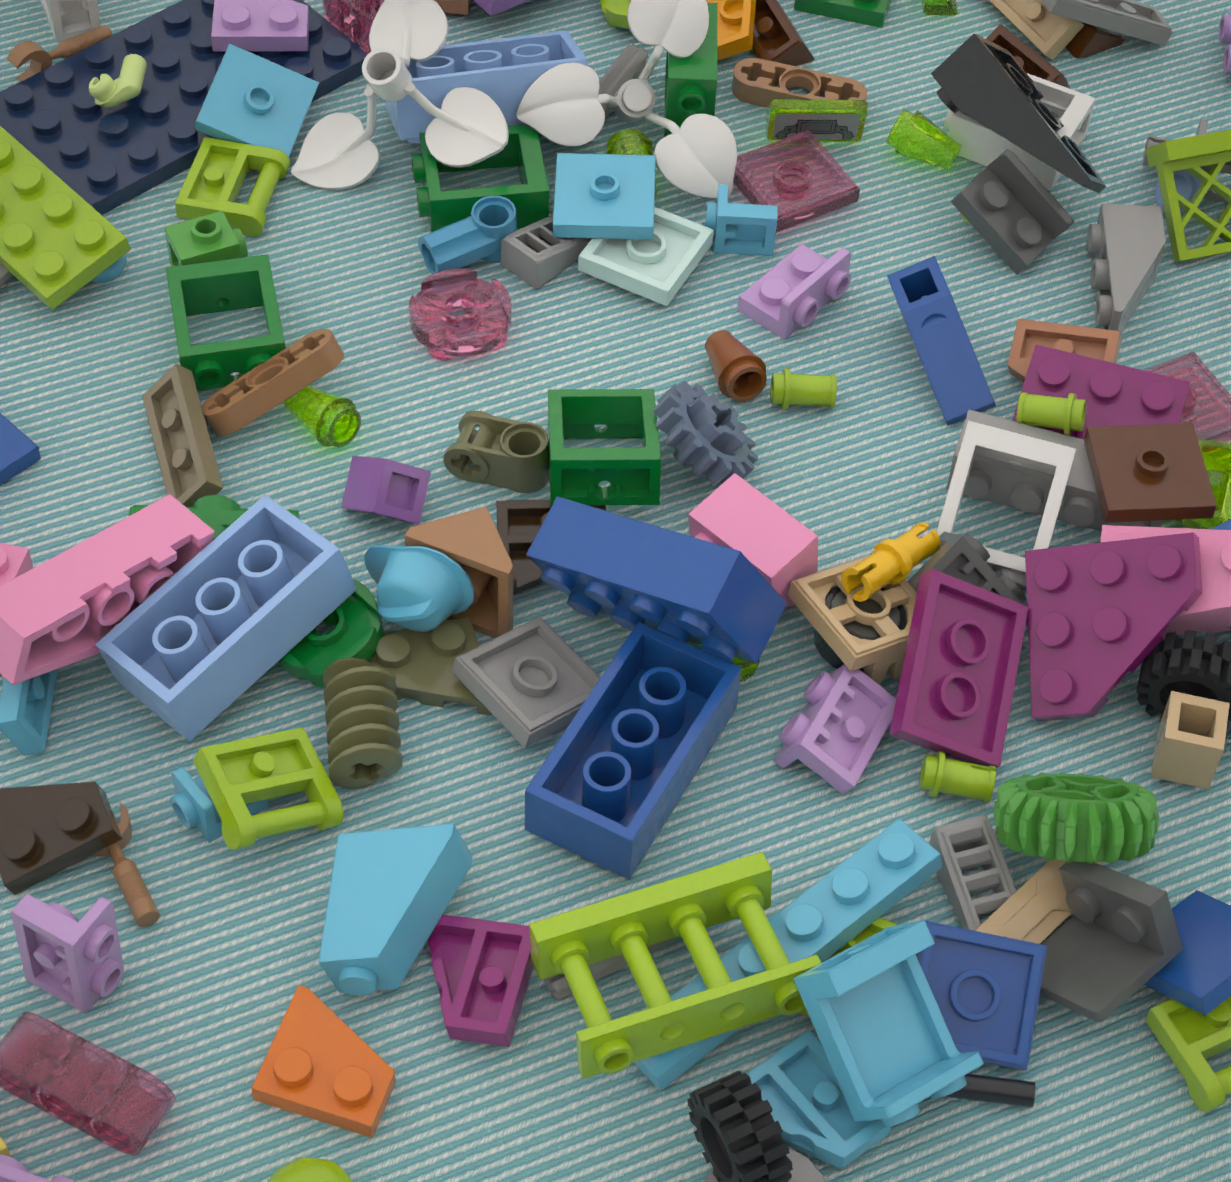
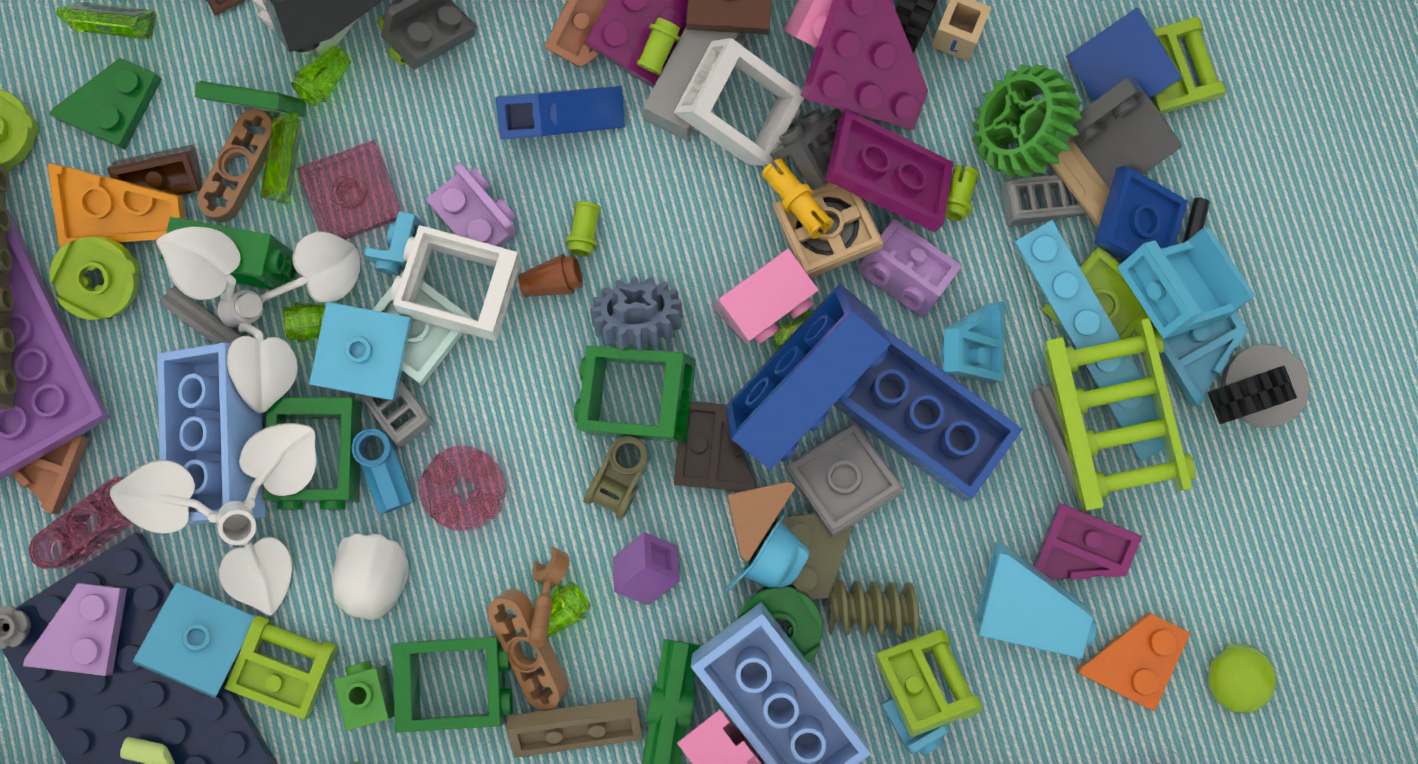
camera: 75 degrees left, 30 degrees up
none -> green tile [194,80,307,116]
none -> white hair [331,533,408,620]
none -> white window [390,225,521,342]
none -> medium nougat piece [528,546,569,647]
none -> medium azure wing [941,302,1005,383]

